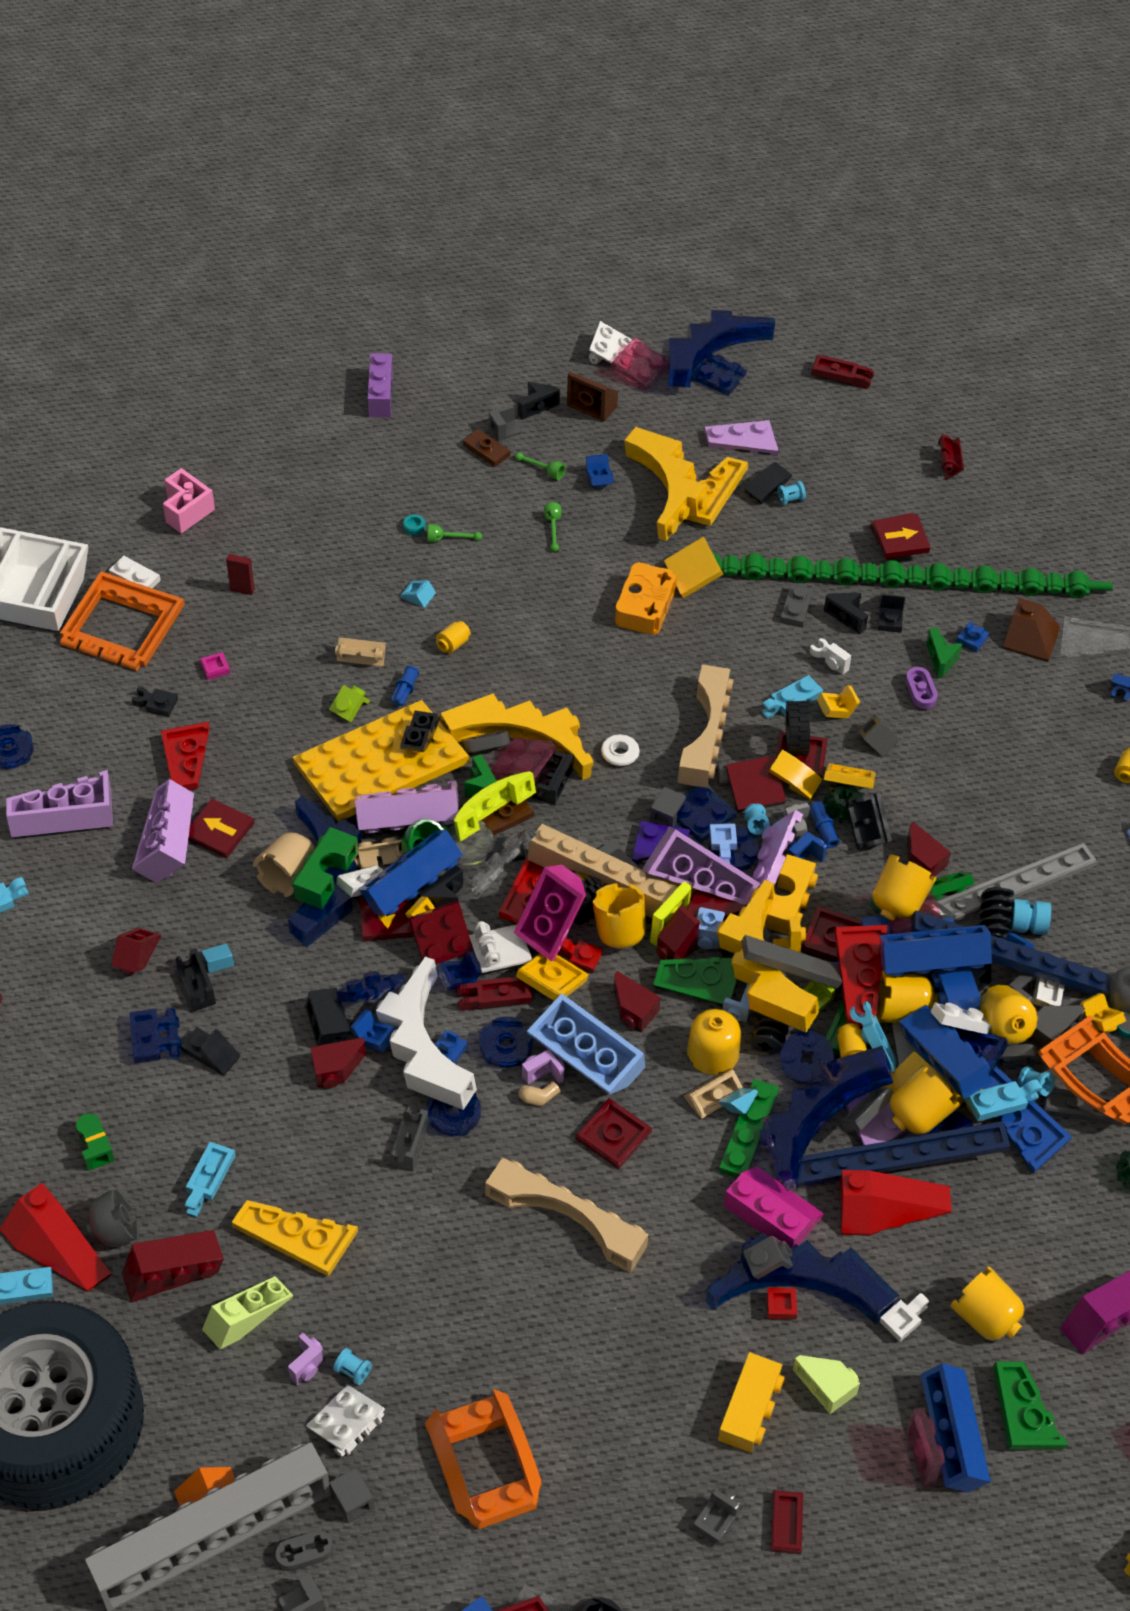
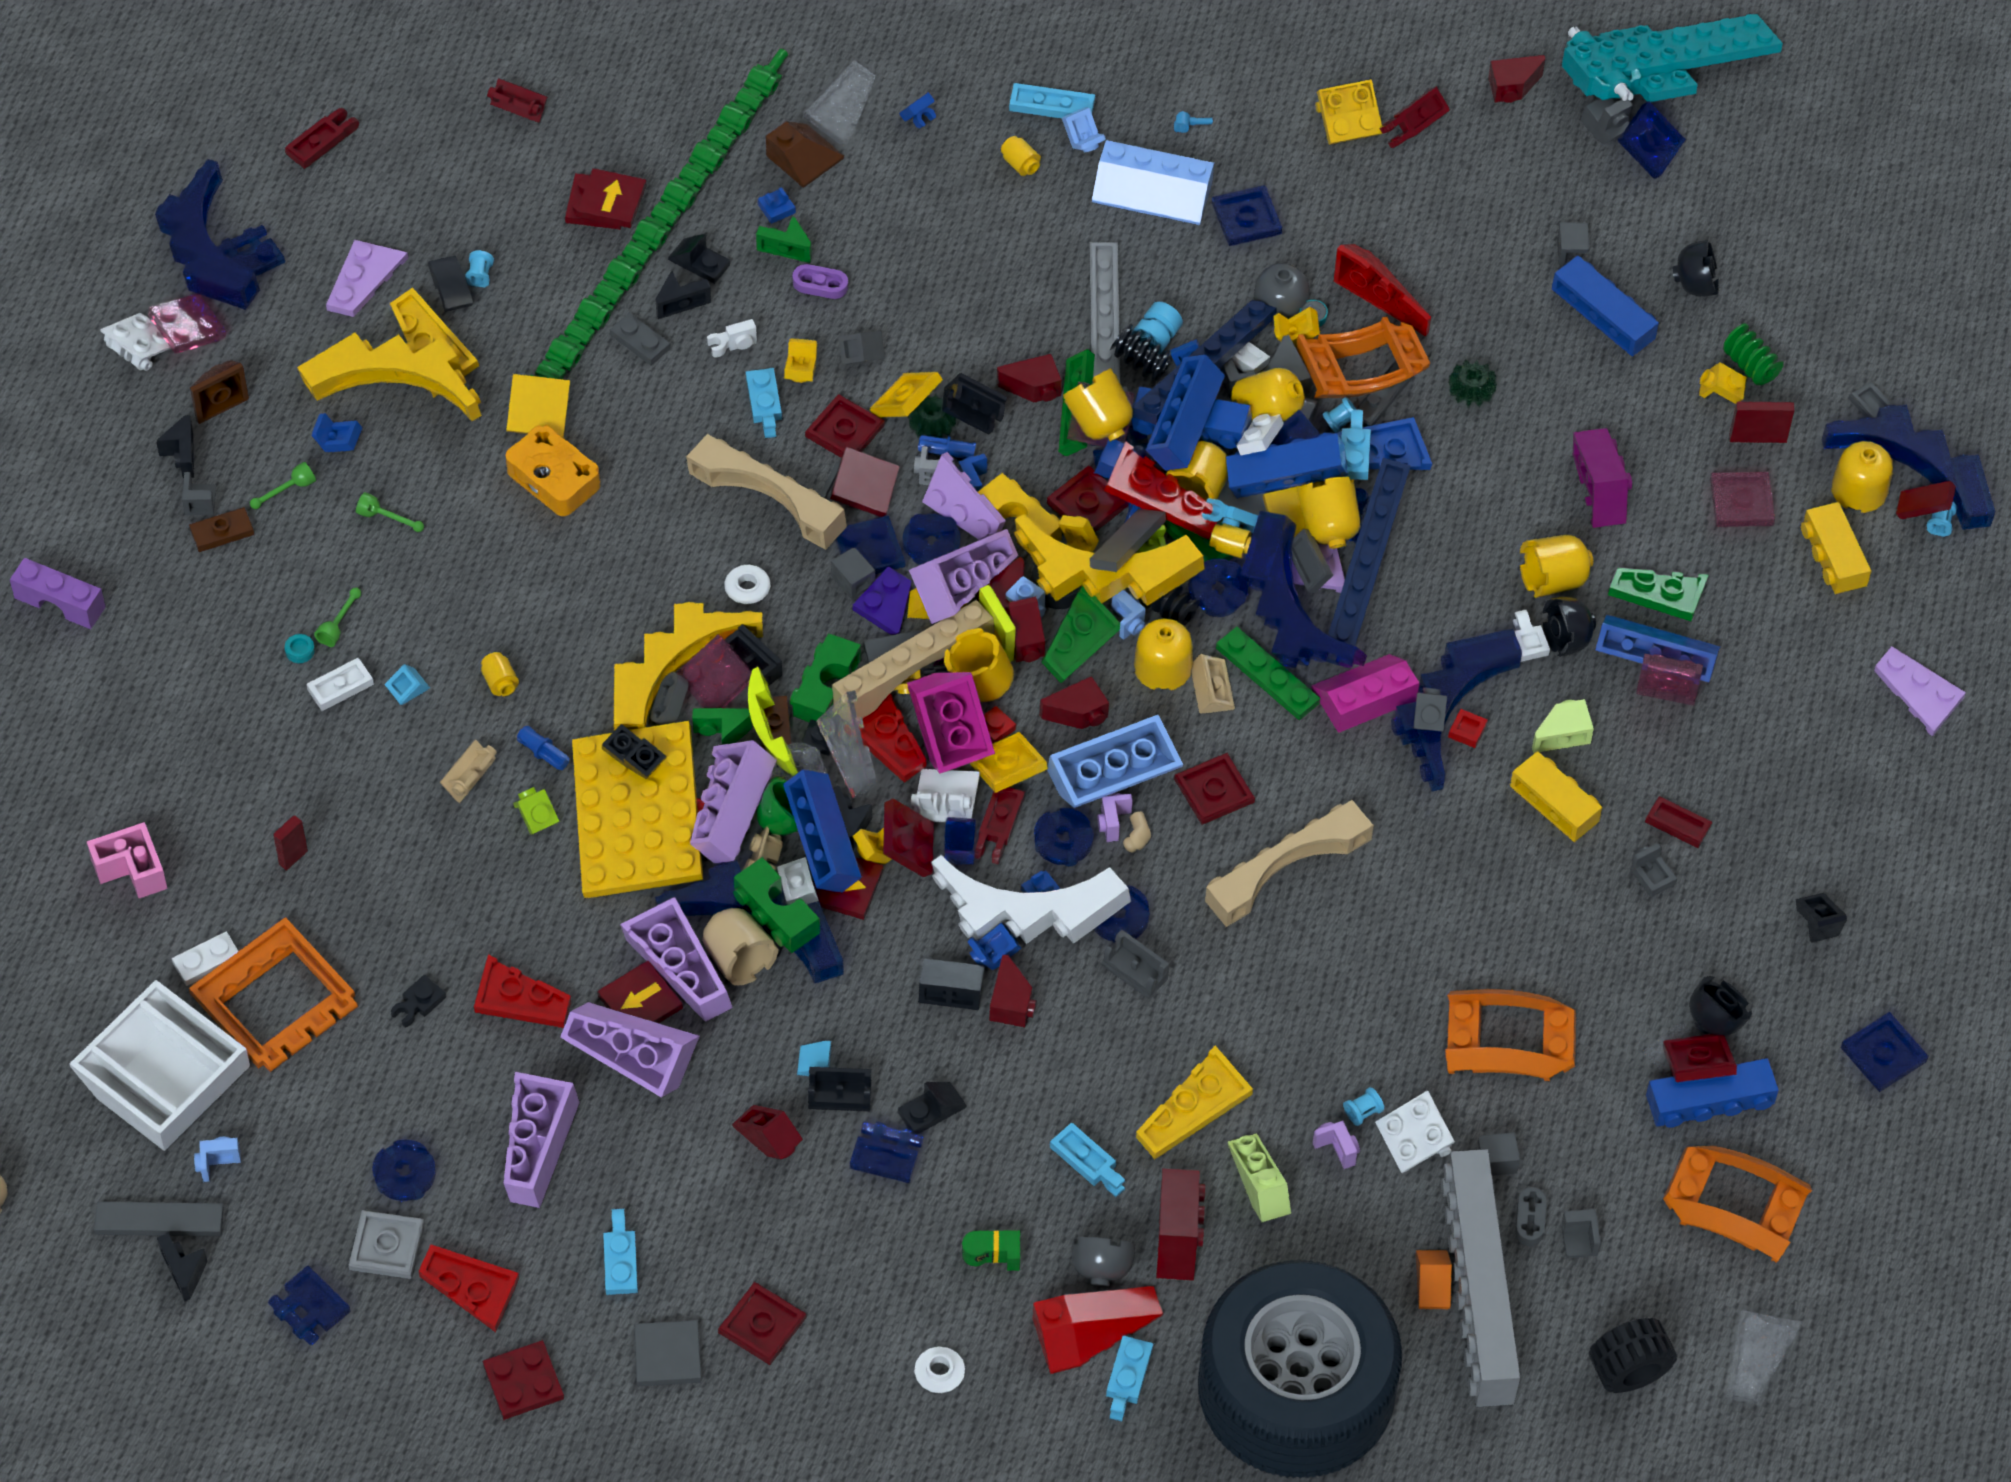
camera: 65 degrees left, 5 degrees up
dark pink tile [200,652,230,680] -> none
clear blue plate [336,971,405,1003] -> none
light blue plate [710,824,737,864] -> none
medium azure slope [718,1088,758,1114] -> none
medium azure bush [744,804,770,835] -> none
yellow slope [769,749,823,800] -> none
black tyre [785,701,810,755] -> none
red wedge [839,1170,952,1236] -> none
none -> white plate [307,658,374,711]
none -> lavender wedge [620,897,732,1022]
none -> green arch [790,633,861,724]
none -> black cylinder [1543,597,1596,657]

